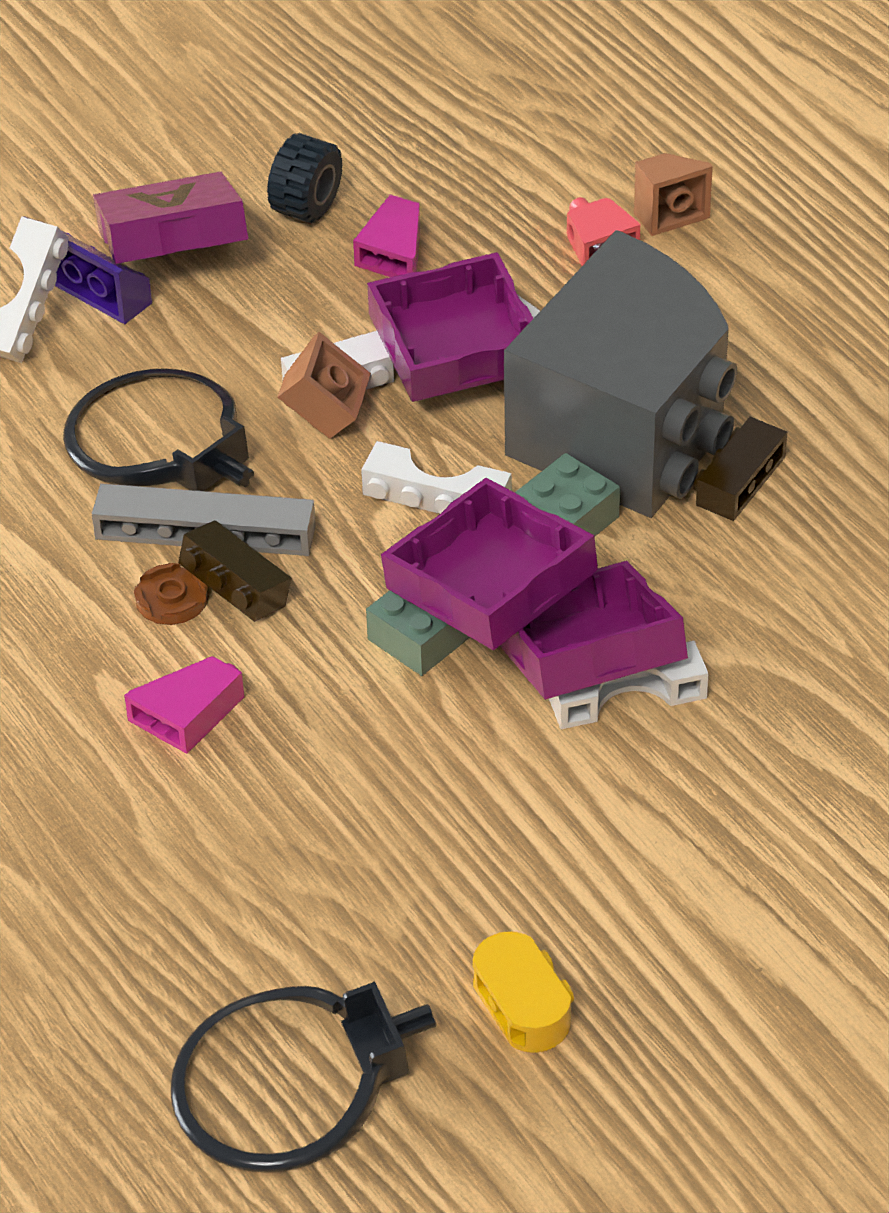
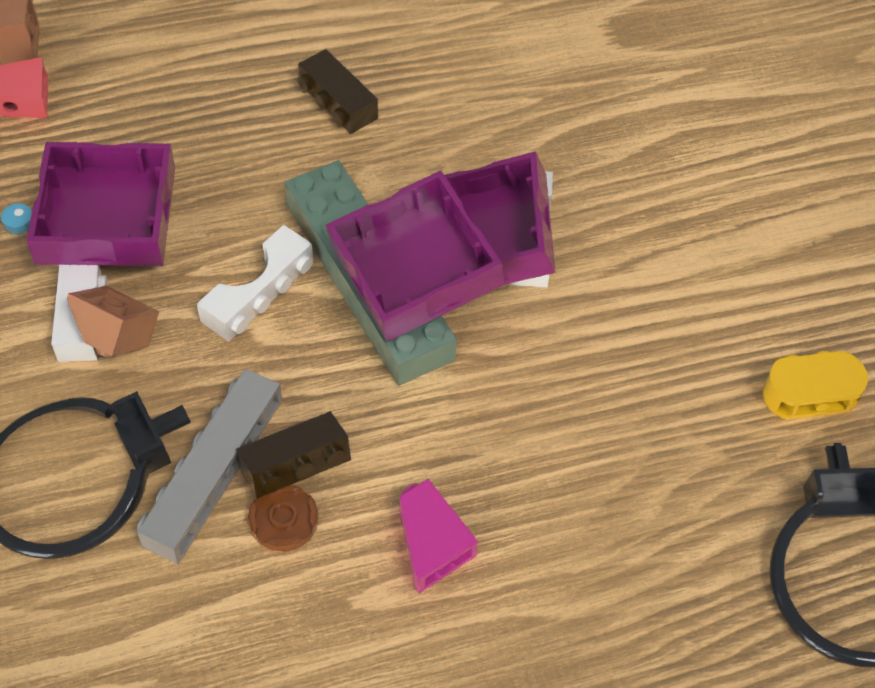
camera: 75 degrees left, 10 degrees up
dark grey slope [504,230,737,518] -> none

